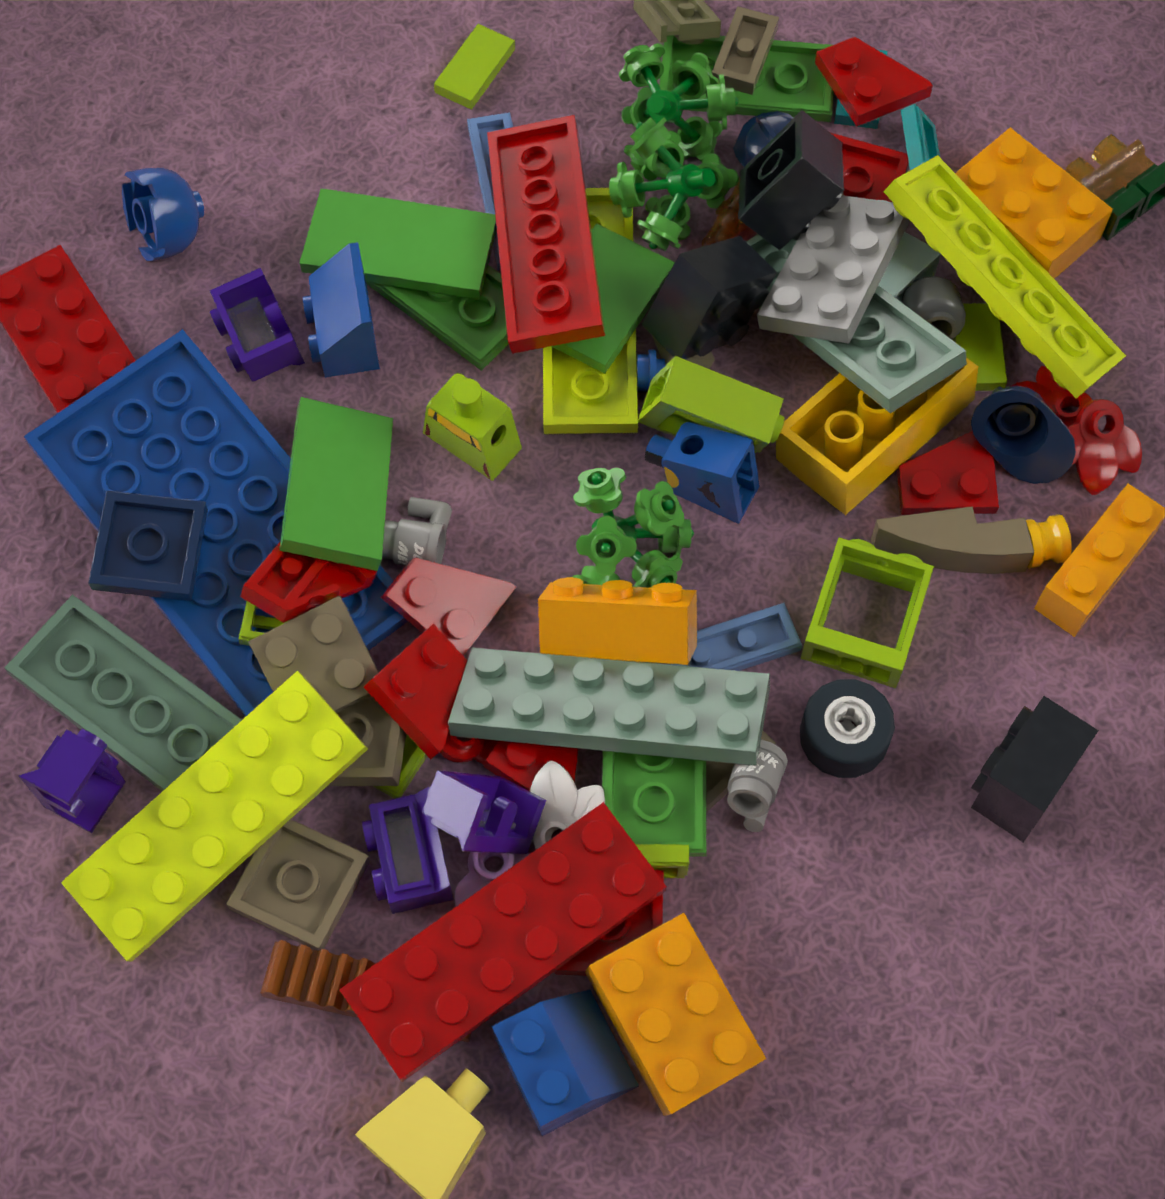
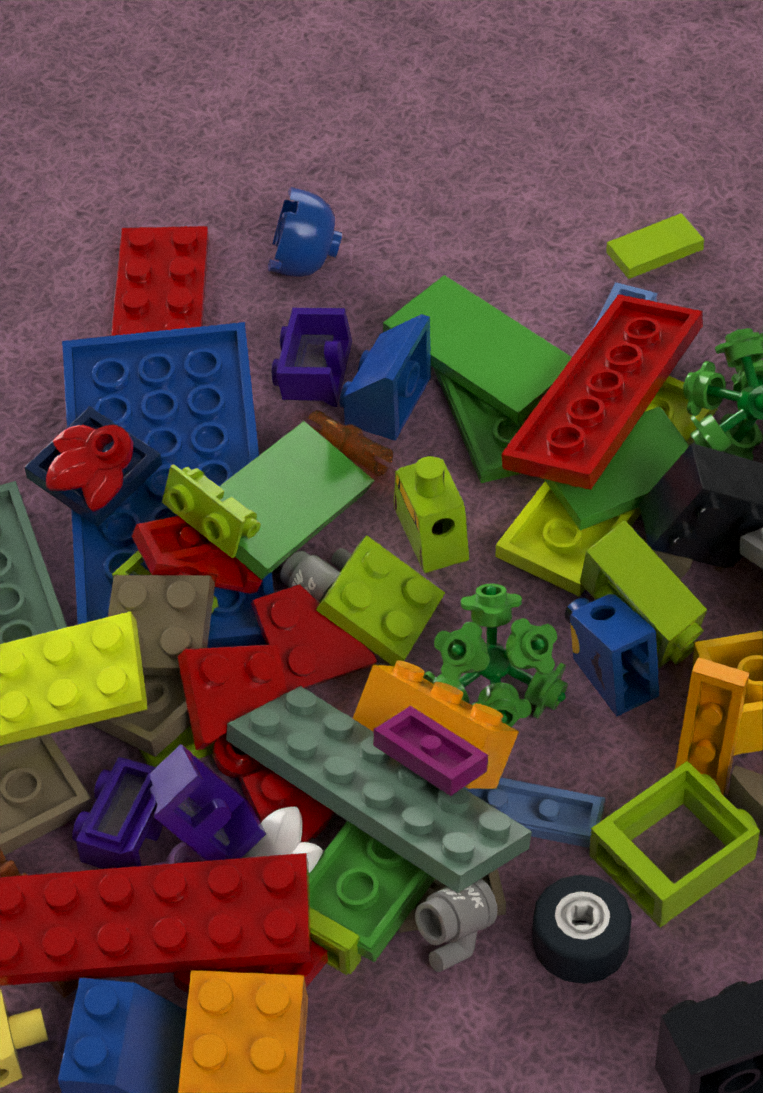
camera: 35 degrees right, 15 degrees down
none -> red plate [46,425,133,511]
none -> lime hinge [162,464,261,558]
none -> clear orange pin [307,410,394,476]
none -> lime plate [316,535,445,666]
none -> magenta plate [373,706,488,796]
none -> light orange plate [675,657,750,795]

